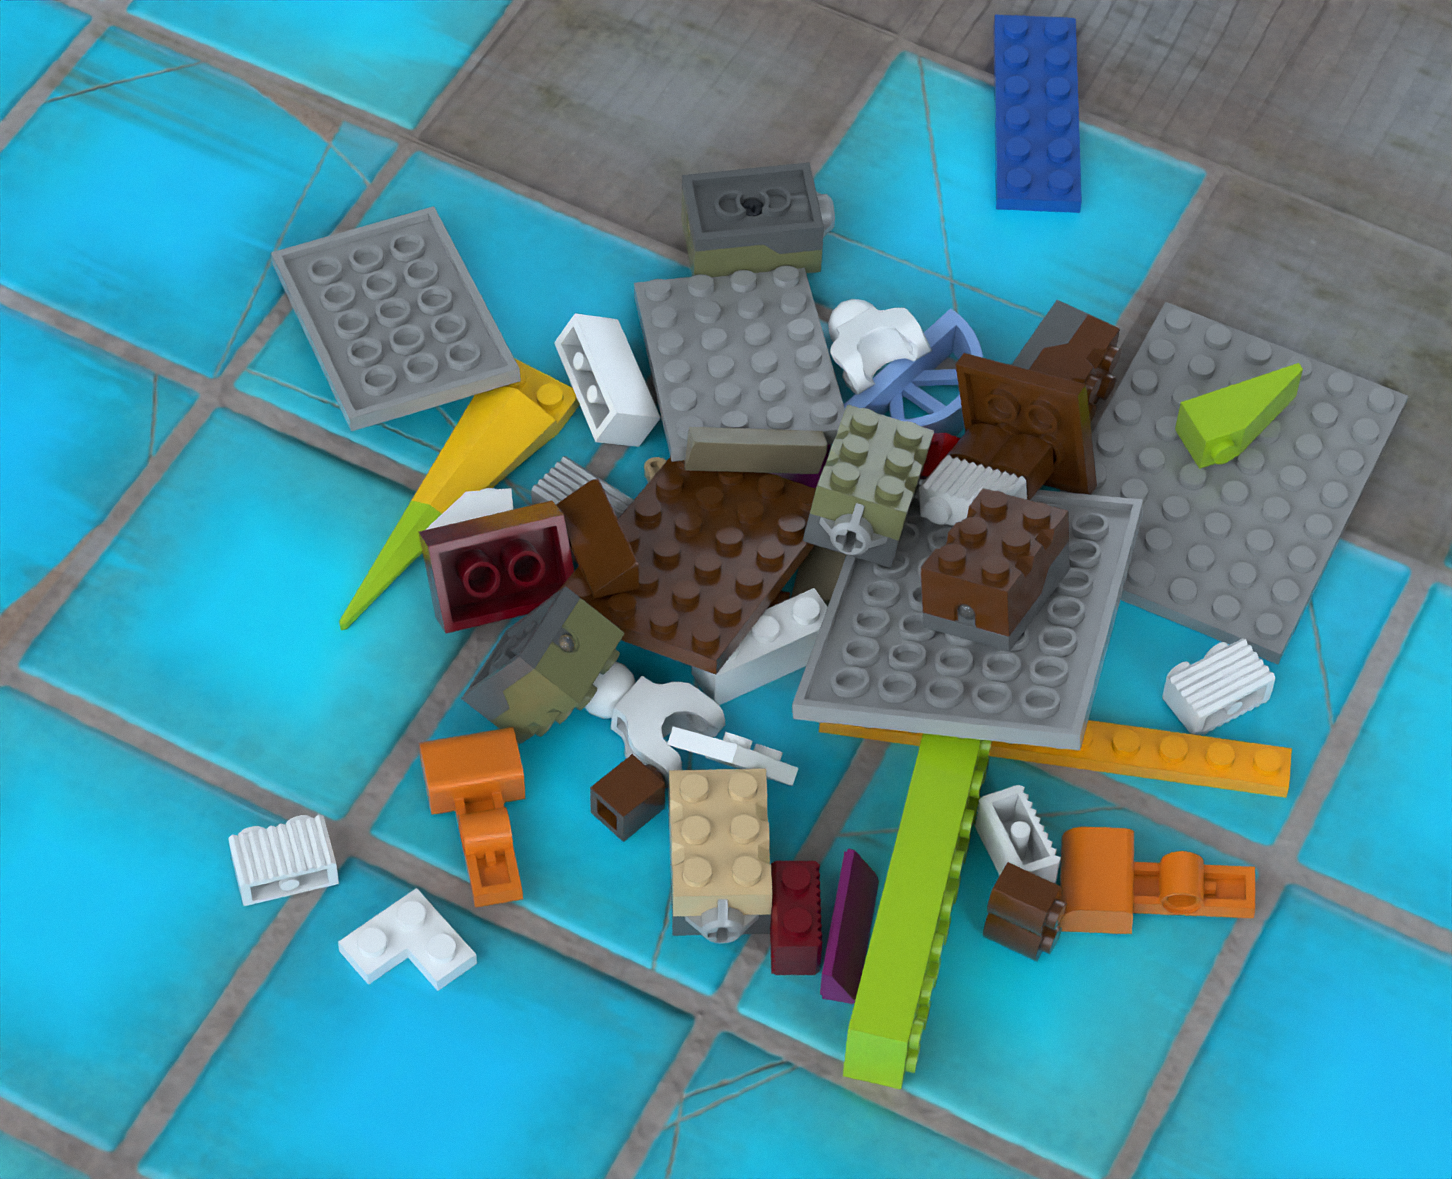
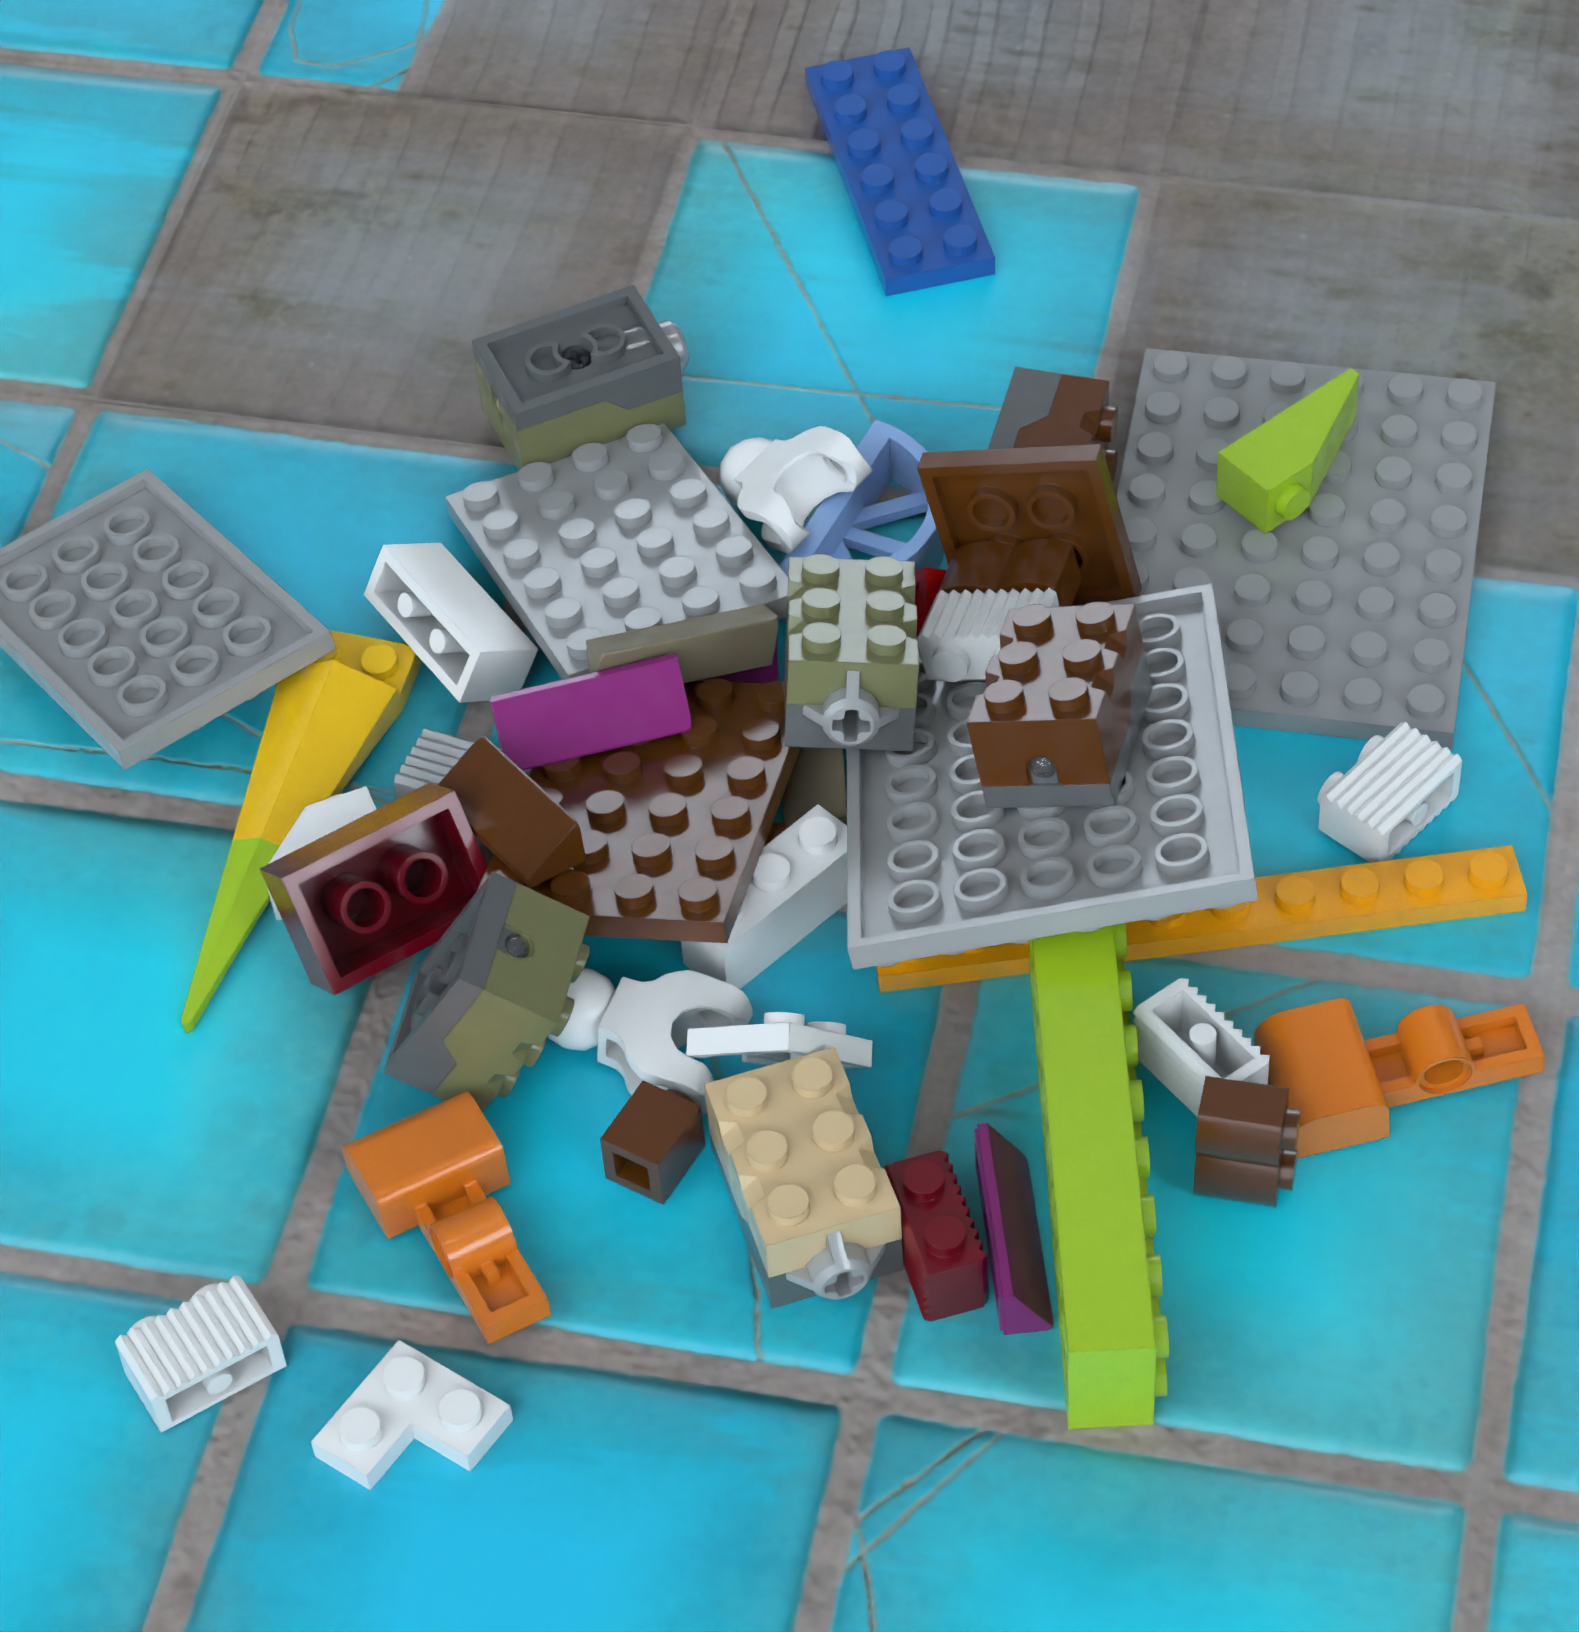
camera: 10 degrees left, 5 degrees down
none -> magenta slope [489,653,692,770]

